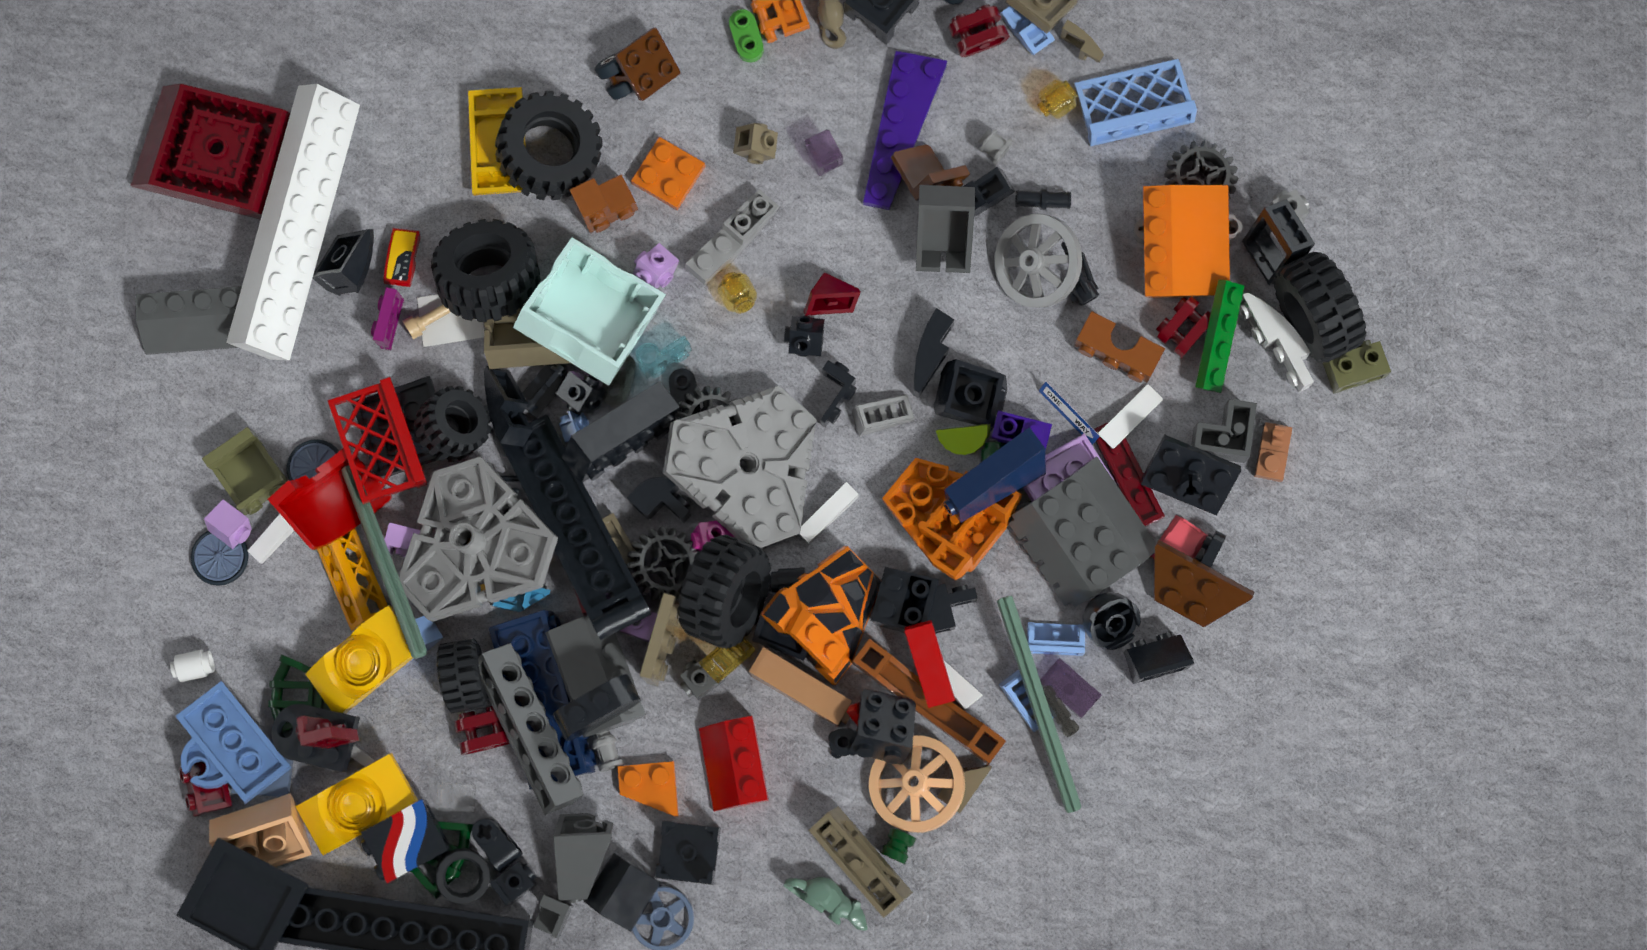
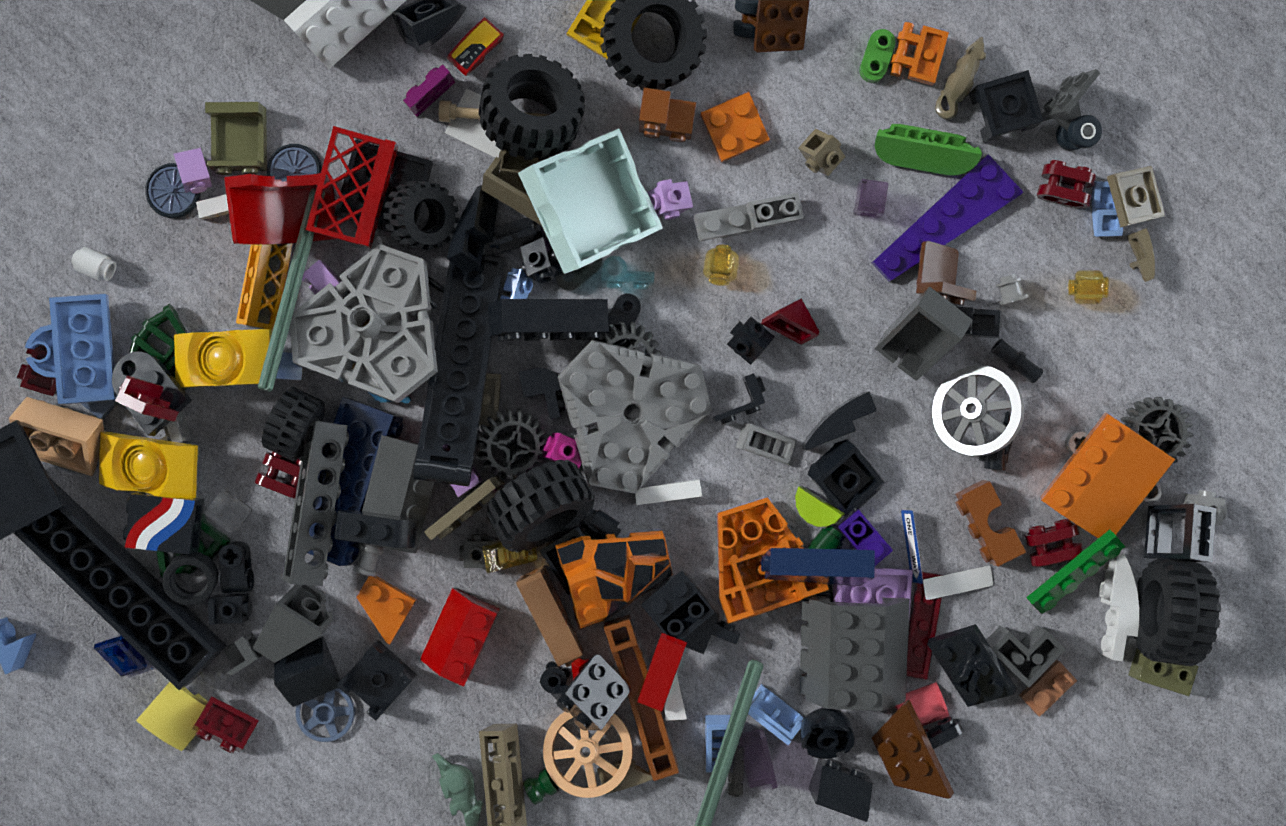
camera: 25 degrees right, 10 degrees up
light blue fence [1074,59,1197,147] -> none
none -> bright green brick [875,124,982,176]

